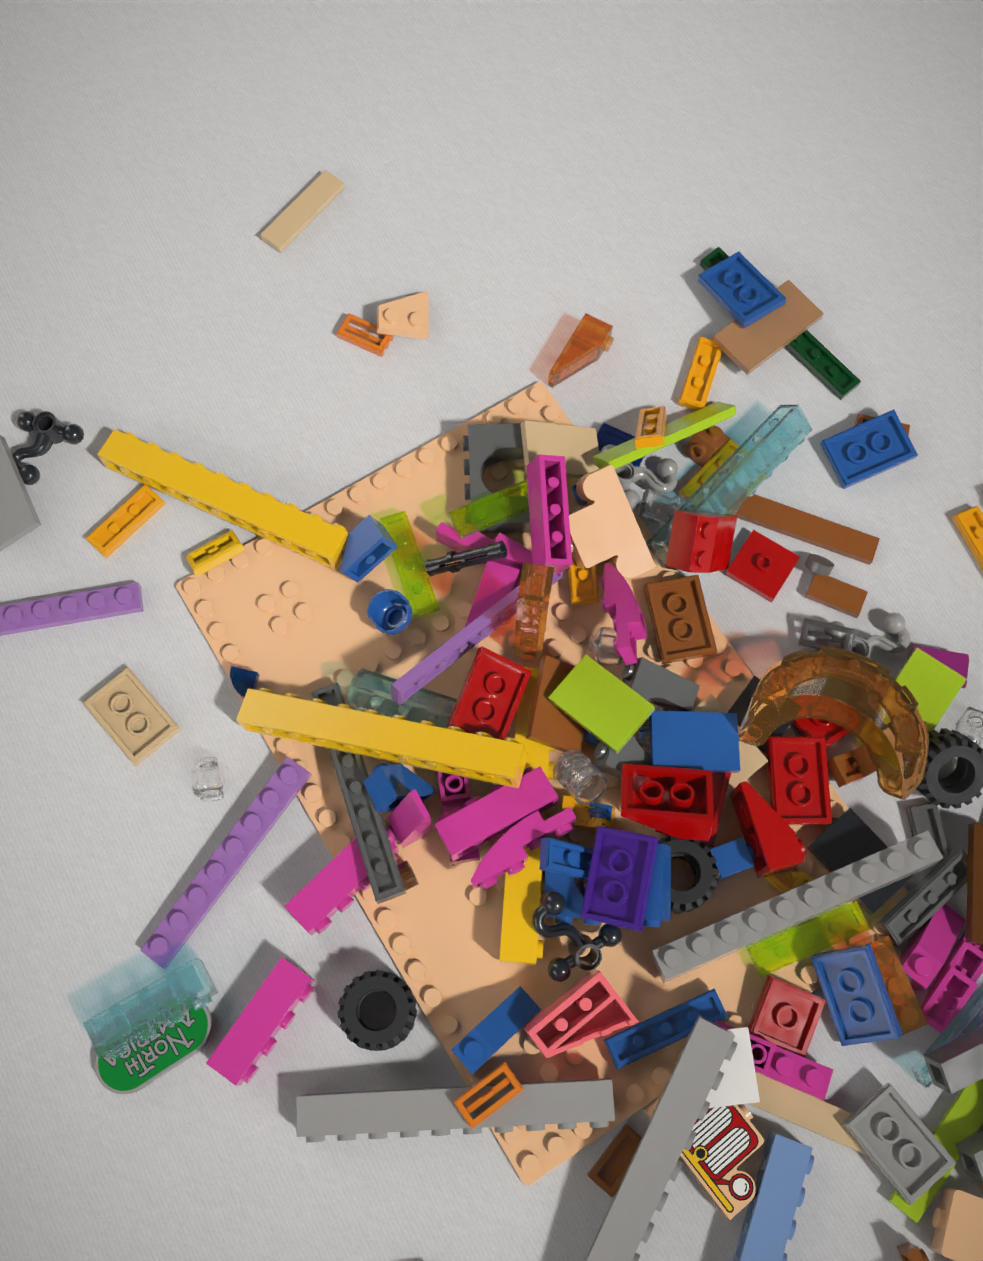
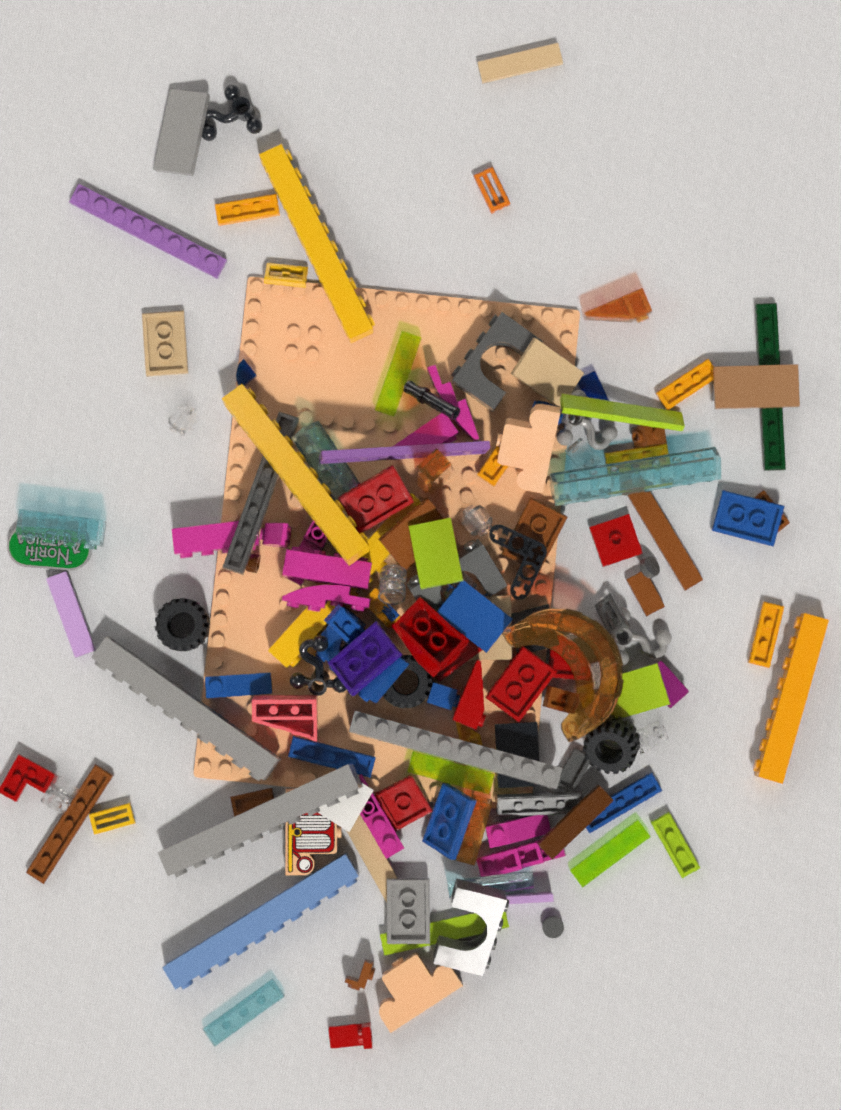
camera: 40 degrees right, 15 degrees up
medium lavender plate [140,756,312,969] -> none
dark pink brick [206,957,315,1086] -> none
blue slope [340,515,398,583] -> none
blue slope [363,763,436,812] -> none
blue hair [367,589,413,635] -> none
light nougat wing [377,292,429,340] -> none
clear neon green tile [449,479,529,539] -> none
orange tile [453,1061,524,1129] -> none
dark pink brick [526,454,573,574] -> none
dark pink slope [601,563,647,665] -> none
light orange tile [635,406,667,449] -> none
red slope [666,510,738,573] -> none
blue tile [698,251,786,328] -> none
none -> lavender tile [46,571,96,658]
none -> black beam [489,524,547,600]

